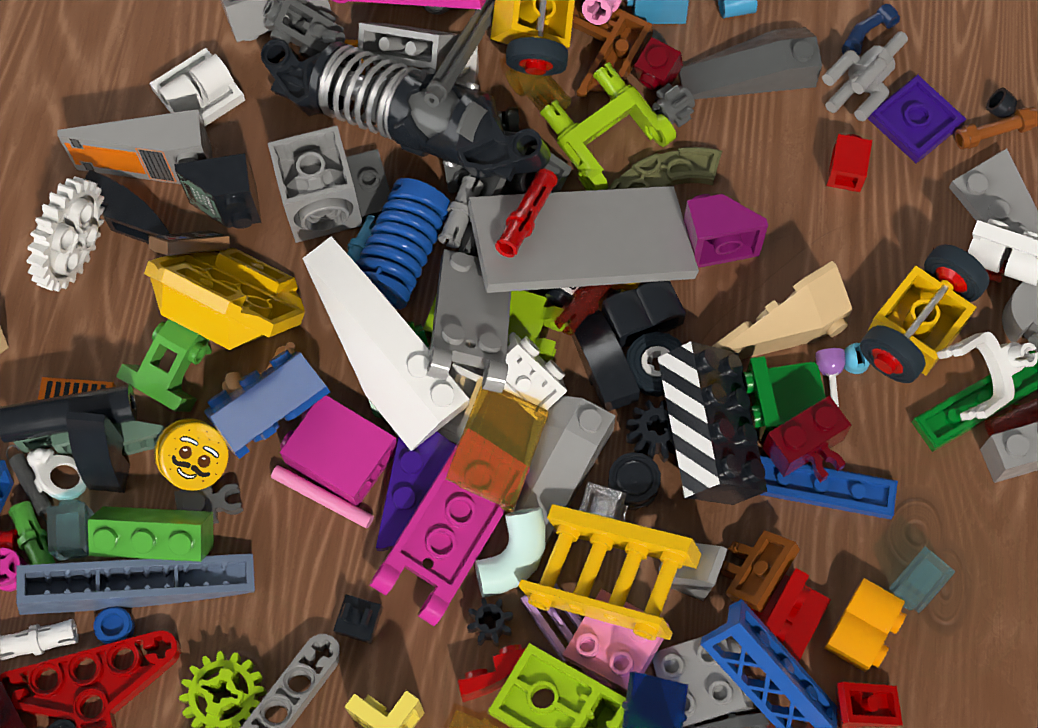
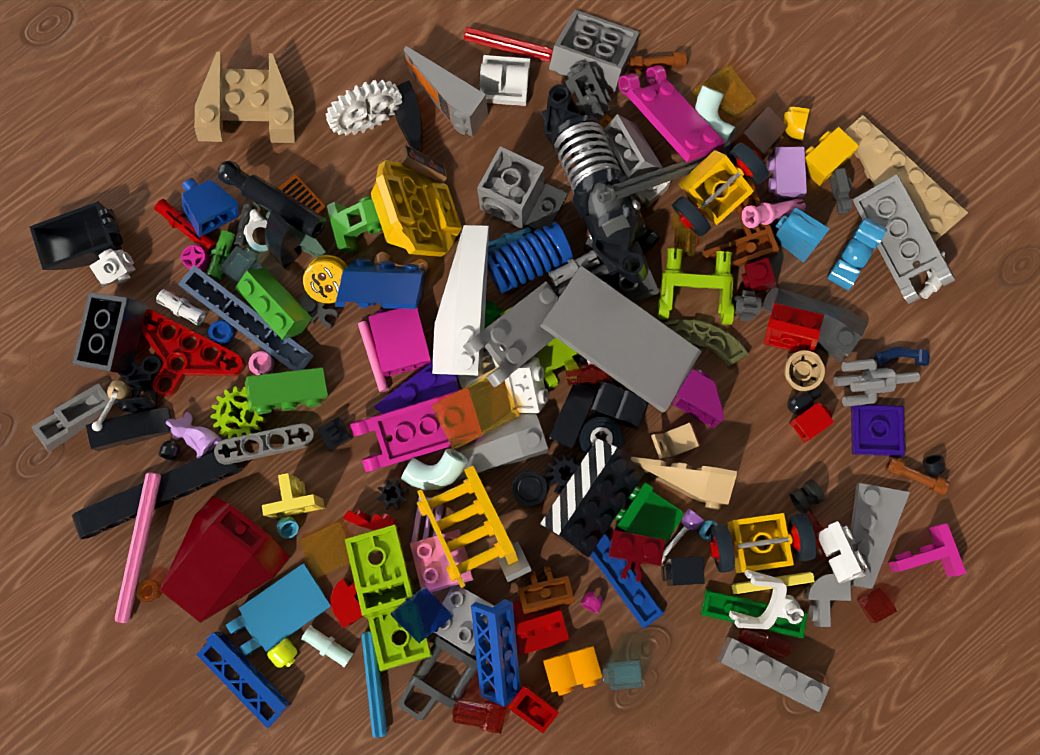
camera: 45 degrees right, 10 degrees up
black slope [174,153,261,229] -> none
red pin [495,169,558,258] -> none
clear tile [579,482,628,520] -> none
none -> bright green brick [245,368,328,414]
none -> bright pink tile [249,351,275,375]
none -> red axle [464,27,553,62]
none -> dark pink hinge [580,591,603,614]
none -> tan bracket [651,423,700,459]
none -> black brick [661,557,705,586]
none -> light yellow tile [731,572,815,594]
none -> red bracket [763,303,824,352]
none -> tan helmet [784,350,825,391]
none -> black cylinder [787,388,822,414]
none -> pearl dark grey wheel [789,479,825,513]

